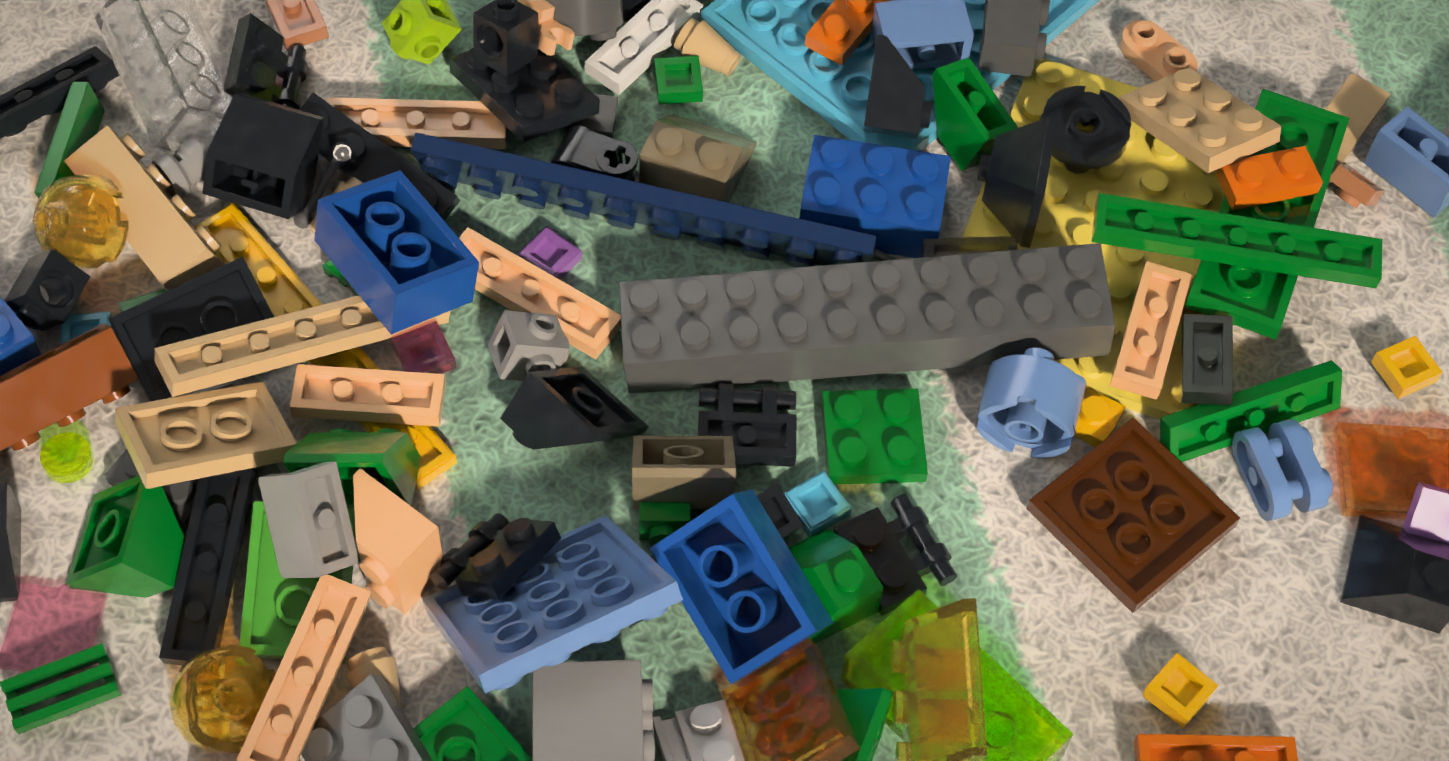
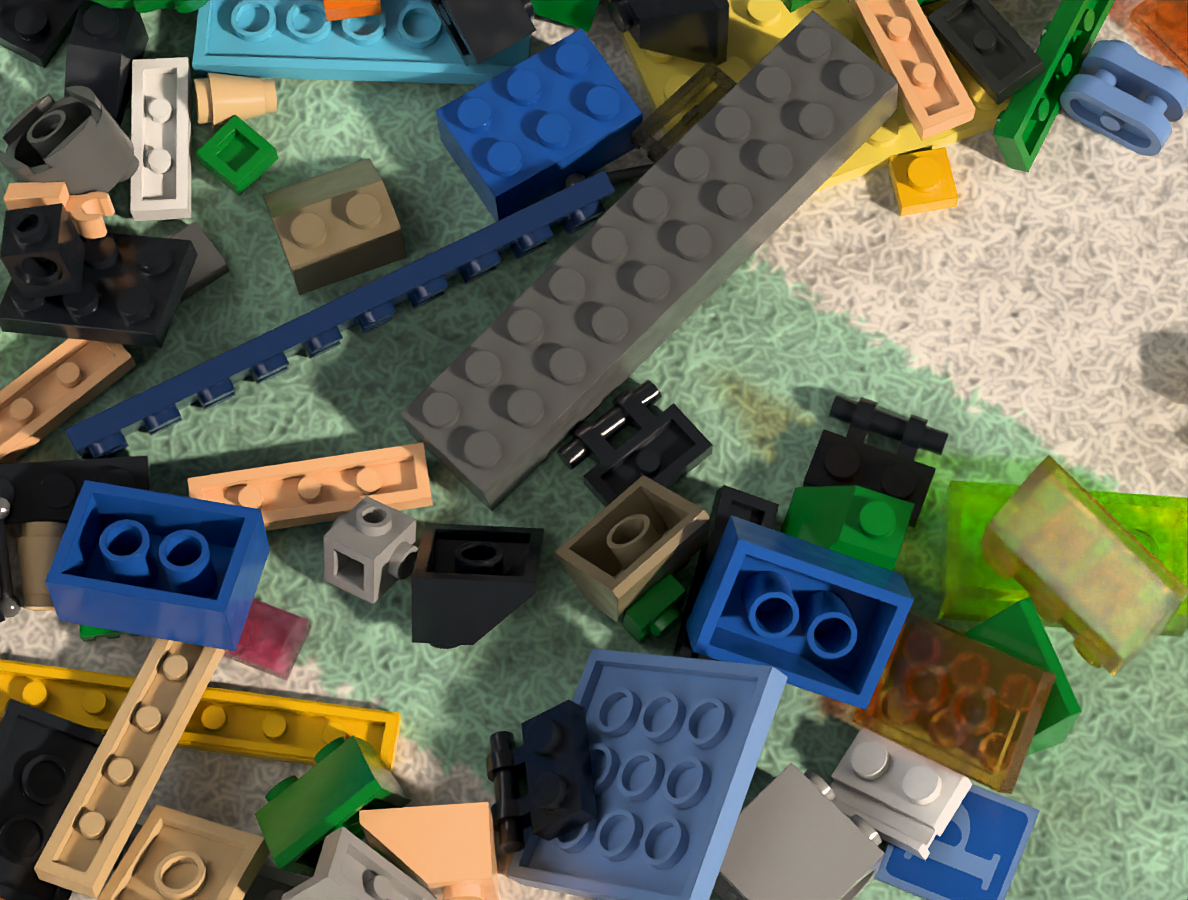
camera: 35 degrees left, 10 degrees up
light nougat plate [289,364,446,427] -> none
medium lavender tile [517,226,582,280] -> none
black piece [550,126,640,183] -> none
medium azure tile [784,471,852,537] -> none
green plate [821,388,928,485] -> none
medium blue brick [977,347,1086,458] -> none
reddish brown plate [1026,418,1240,613] -> none

